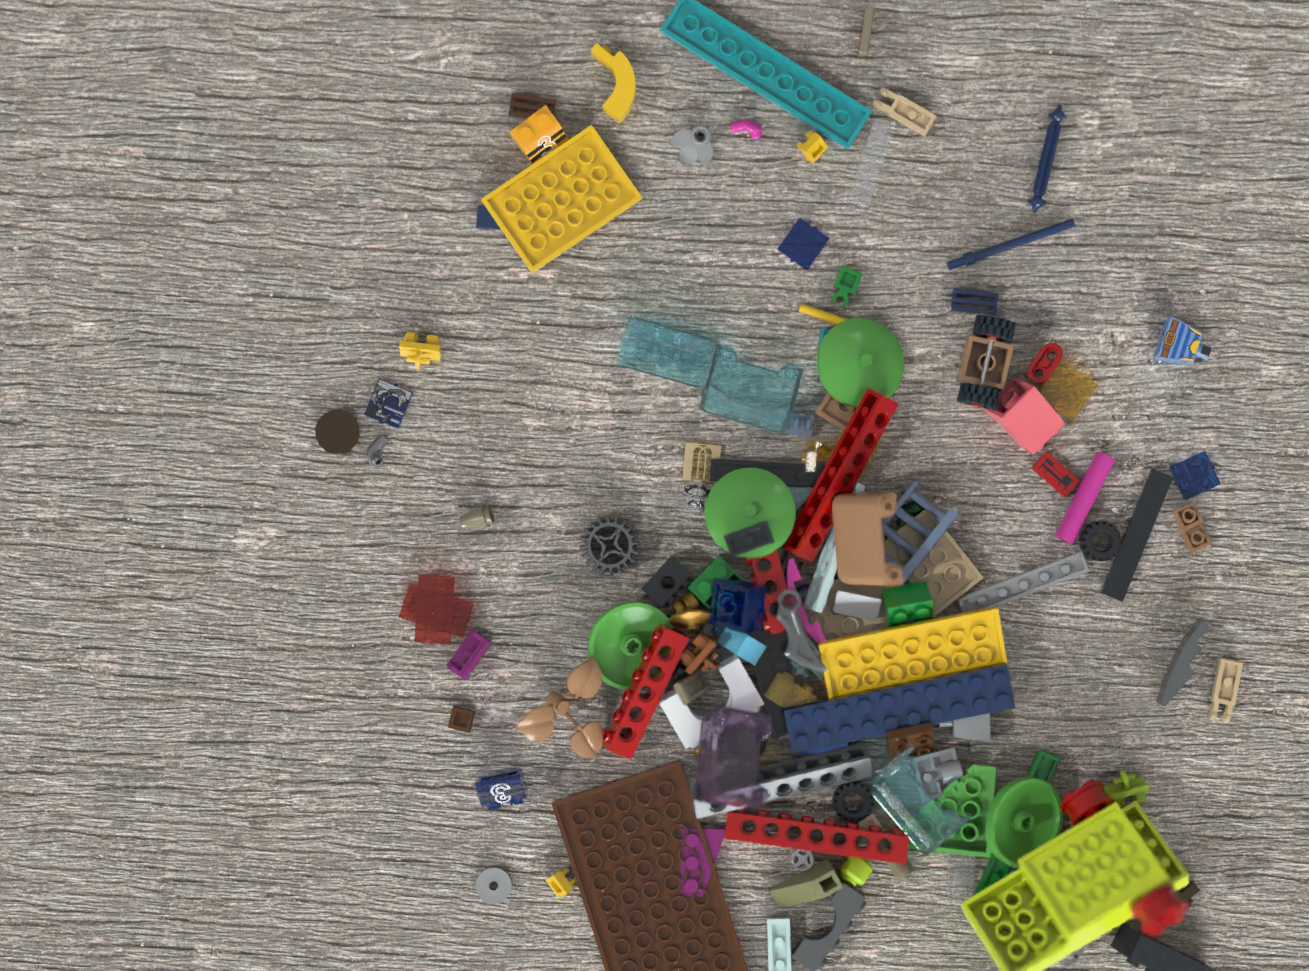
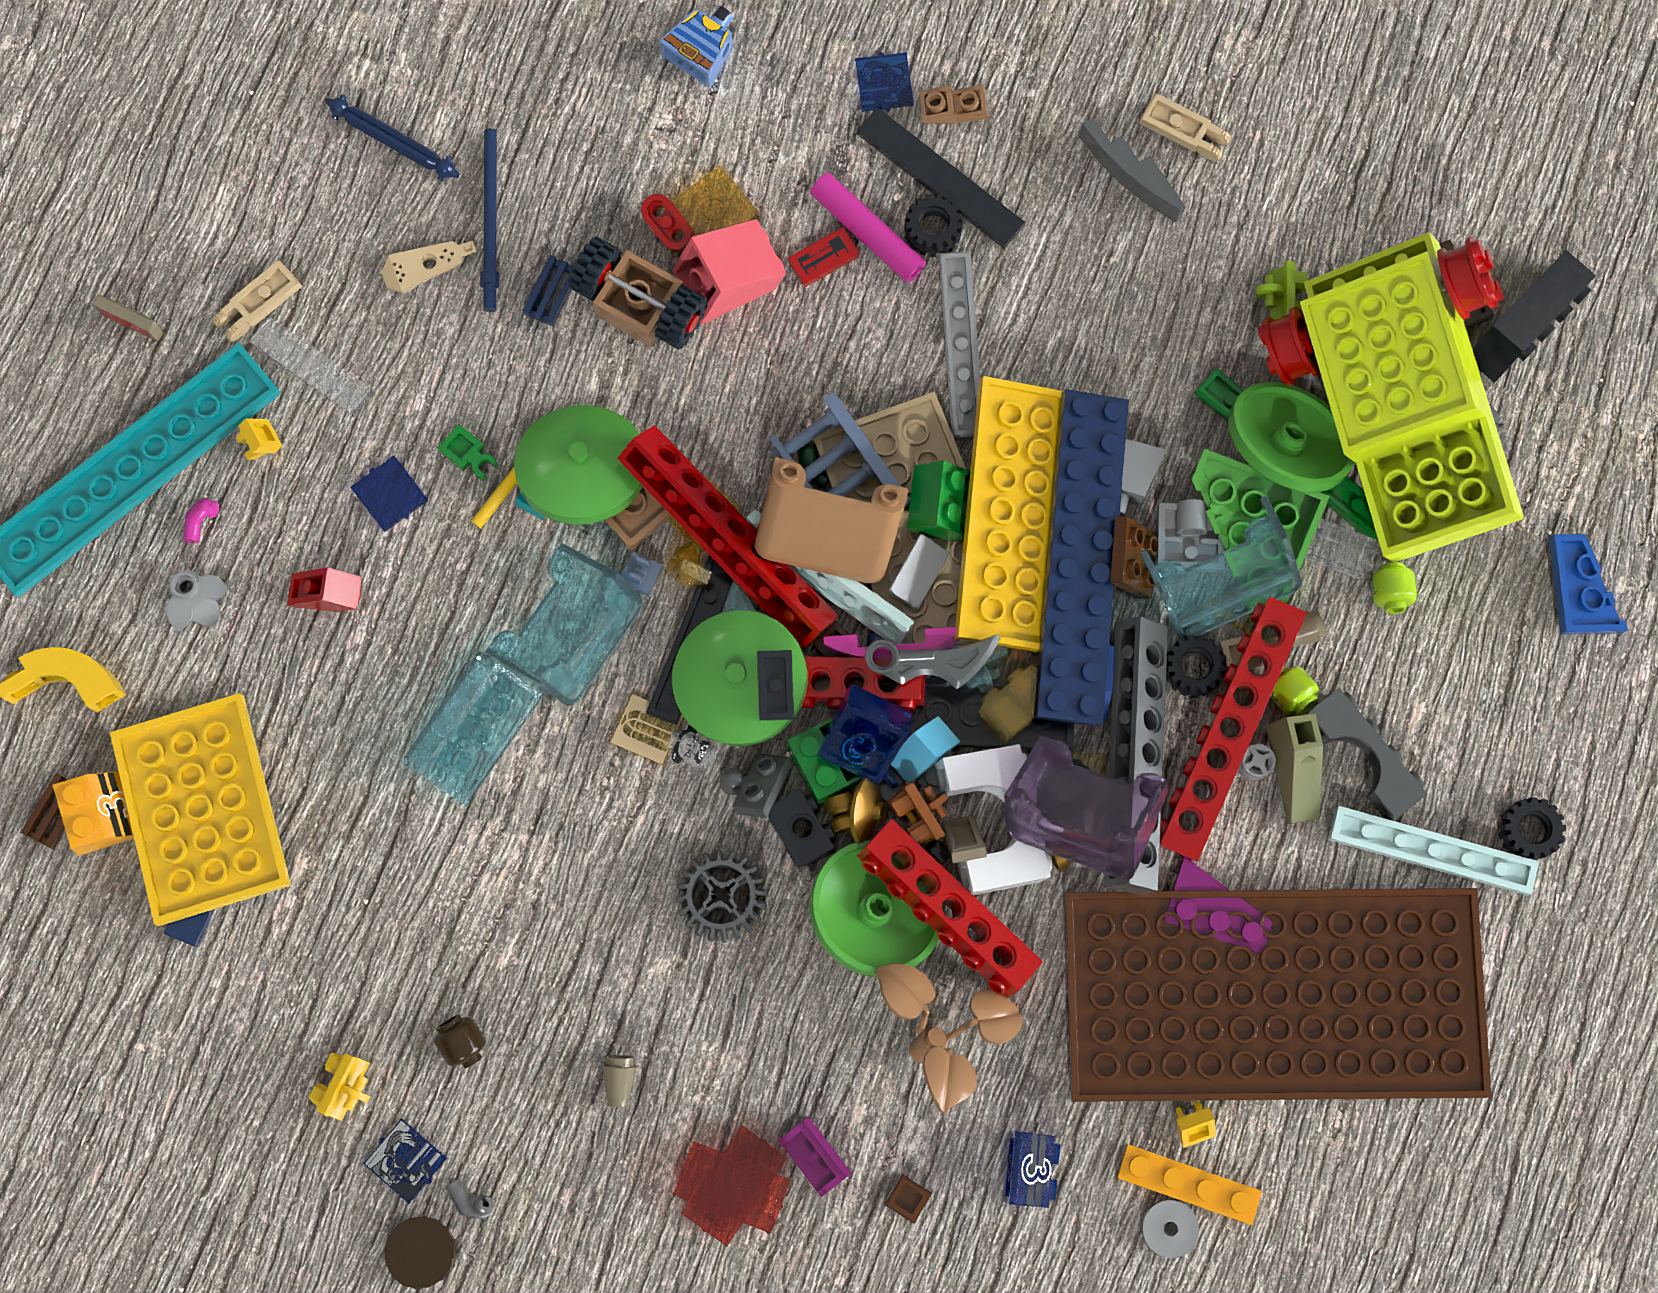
camera: 70 degrees left, 10 degrees down
none -> red slope [287,567,362,612]
none -> tan piece [381,240,477,294]
none -> dark brown head [434,1014,486,1069]
none -> dark grey plate [719,753,792,818]
none -> light orange plate [1116,1144,1262,1225]
none -> lime head [1371,562,1417,614]

